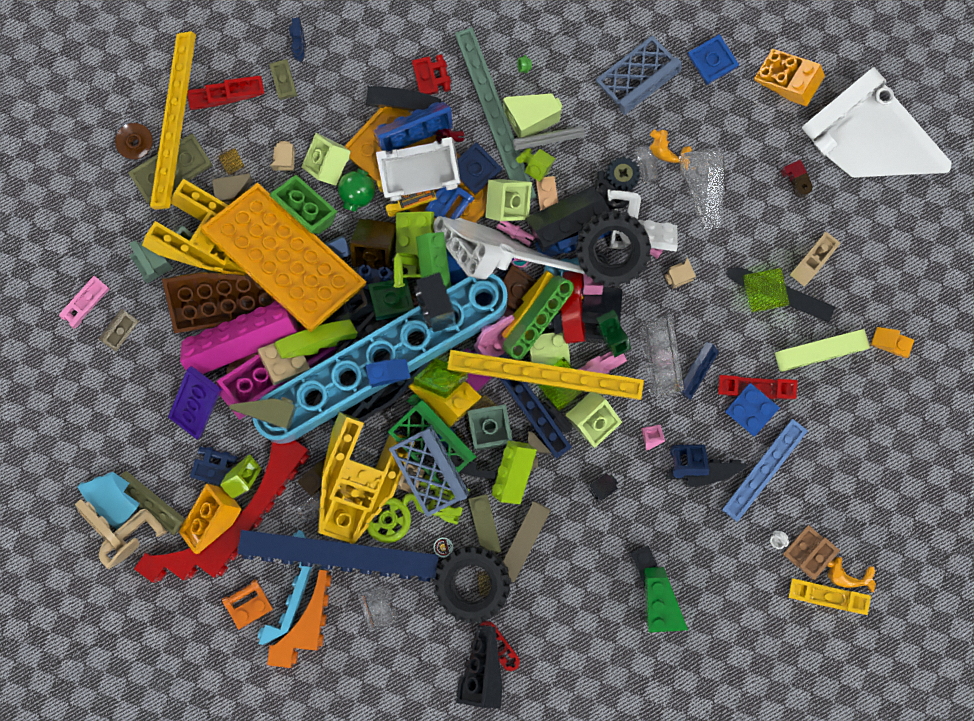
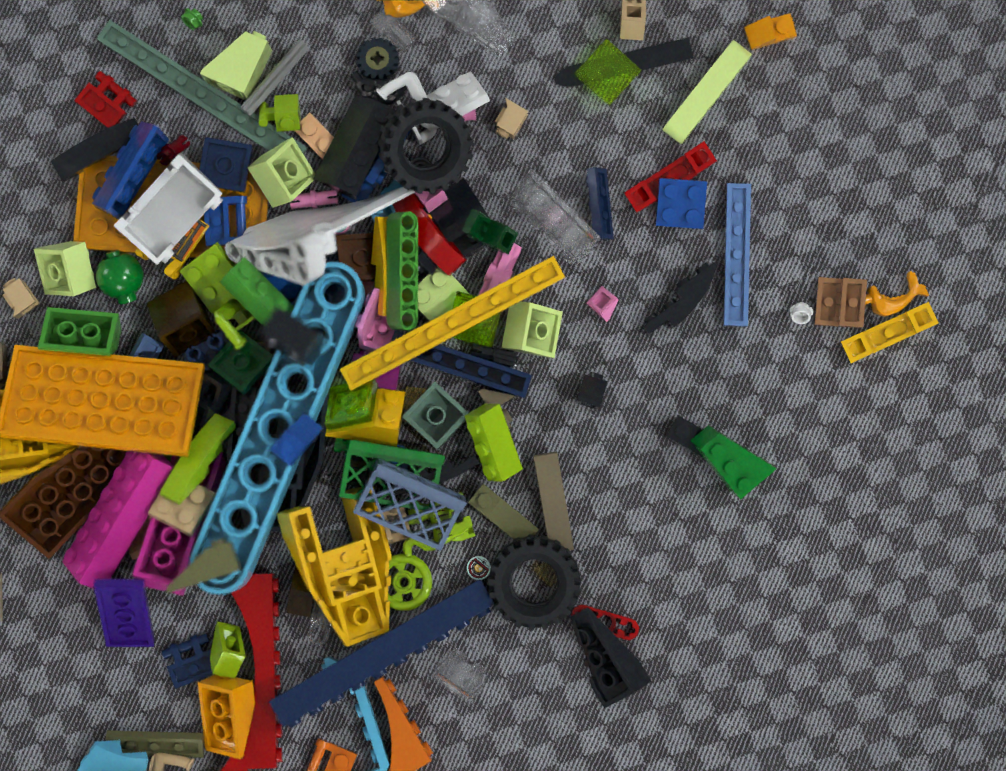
camera: 35 degrees left, 5 degrees up
dark blue plate [670,445,709,478] -> none

